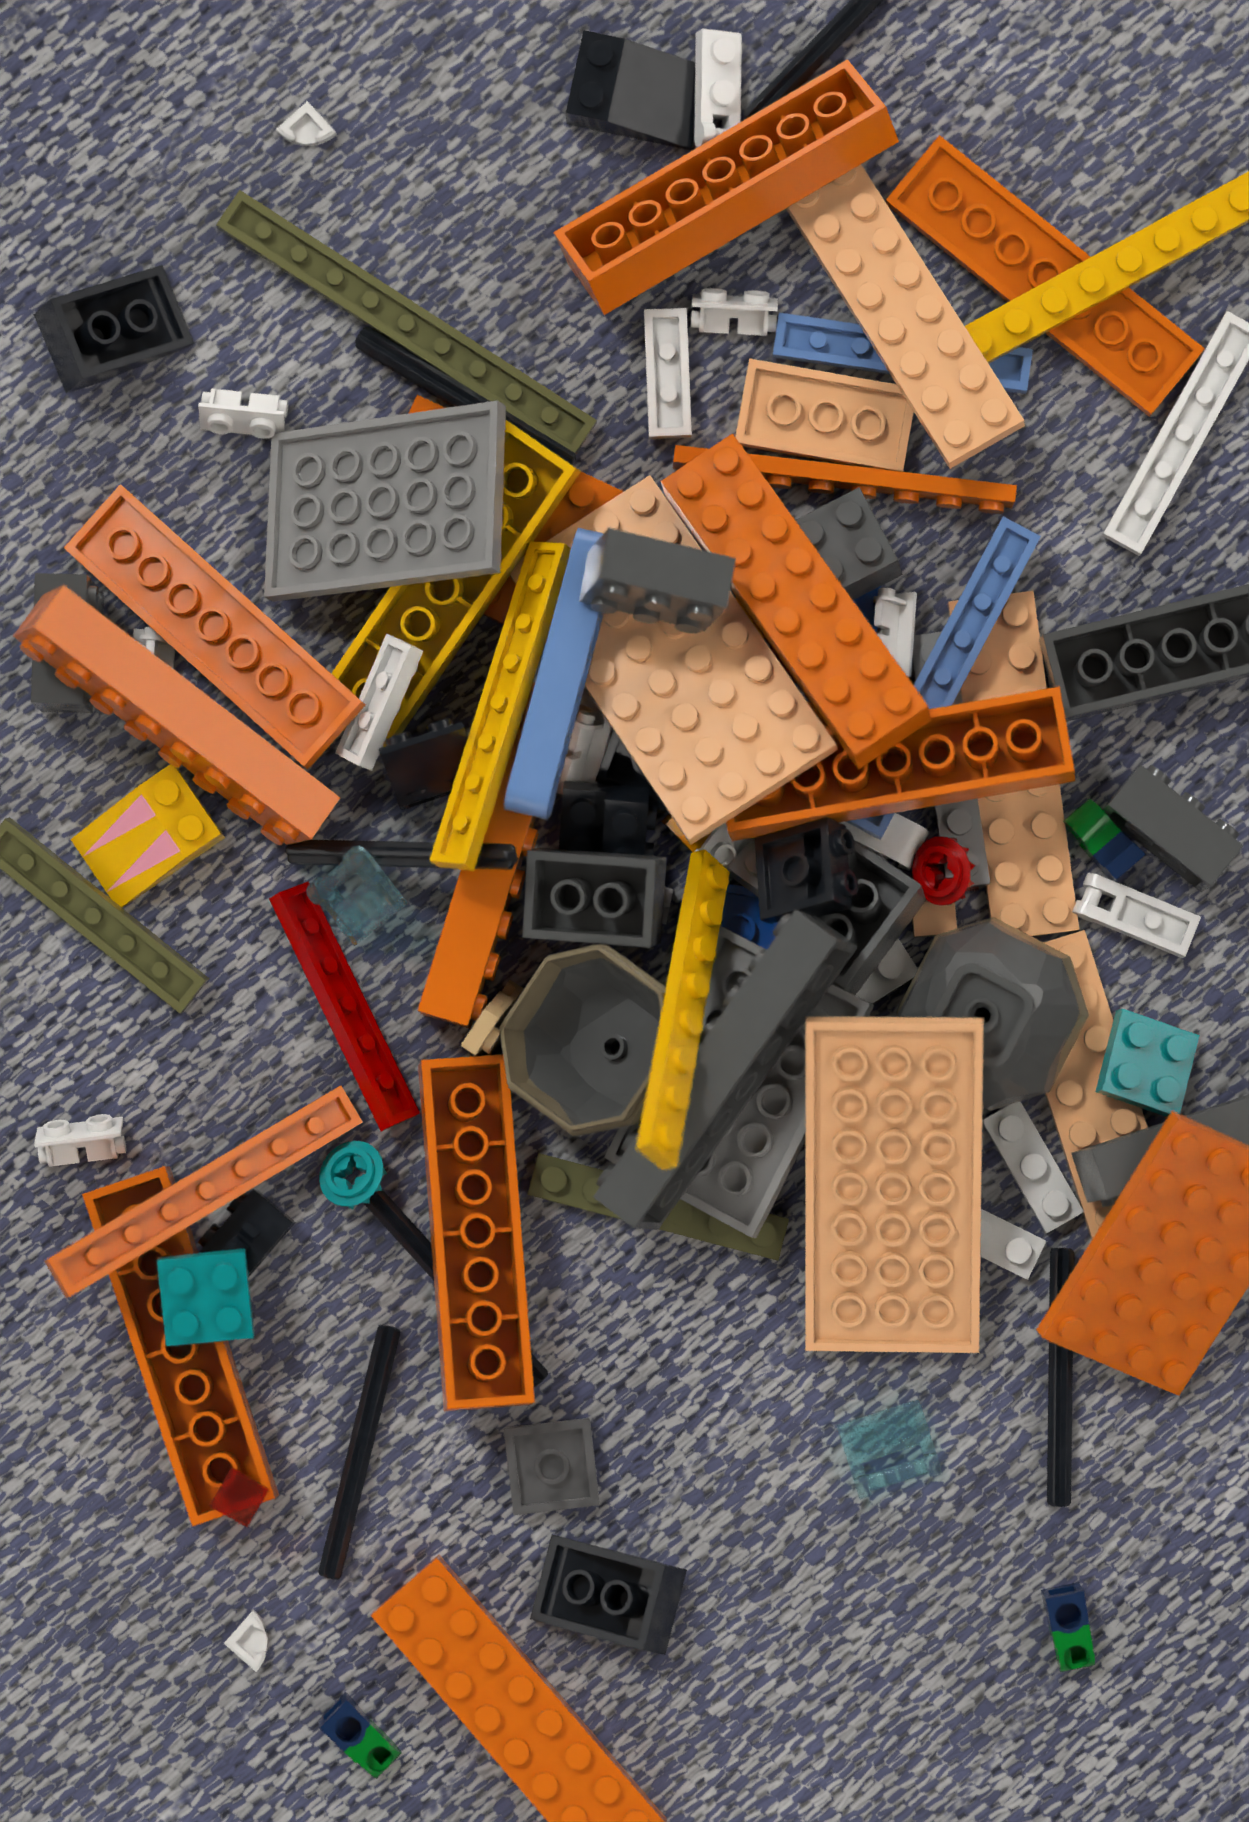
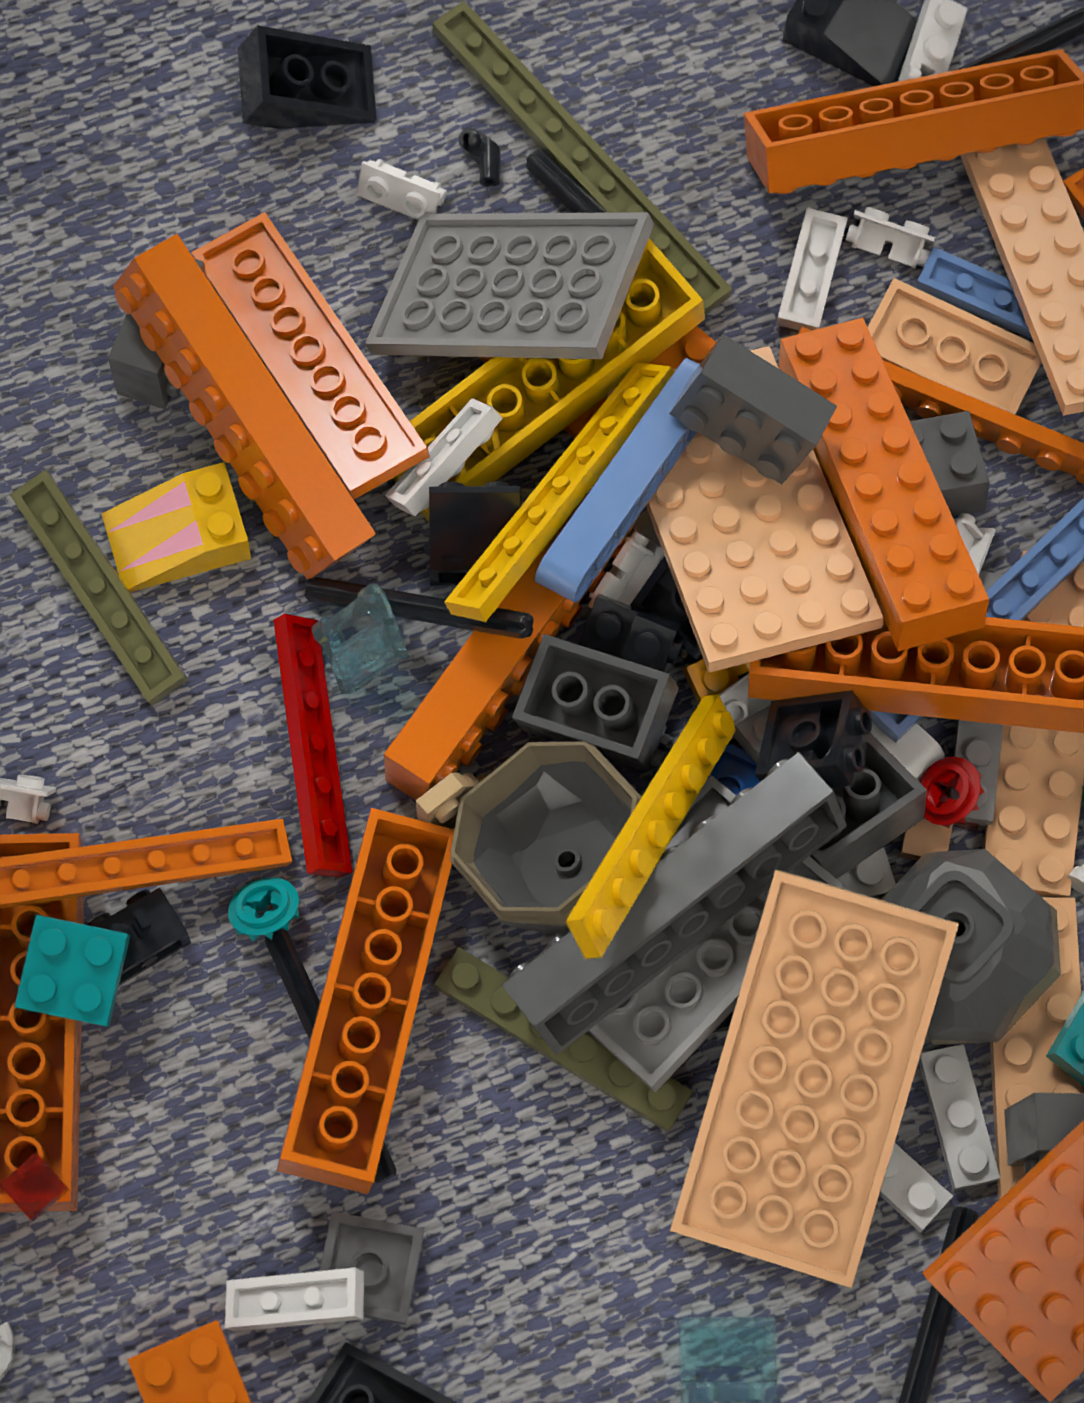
camera: 10 degrees right, 15 degrees down
black axle [318,1324,400,1580] -> none
none -> white plate [225,1268,364,1332]
none -> black arm [458,128,501,186]

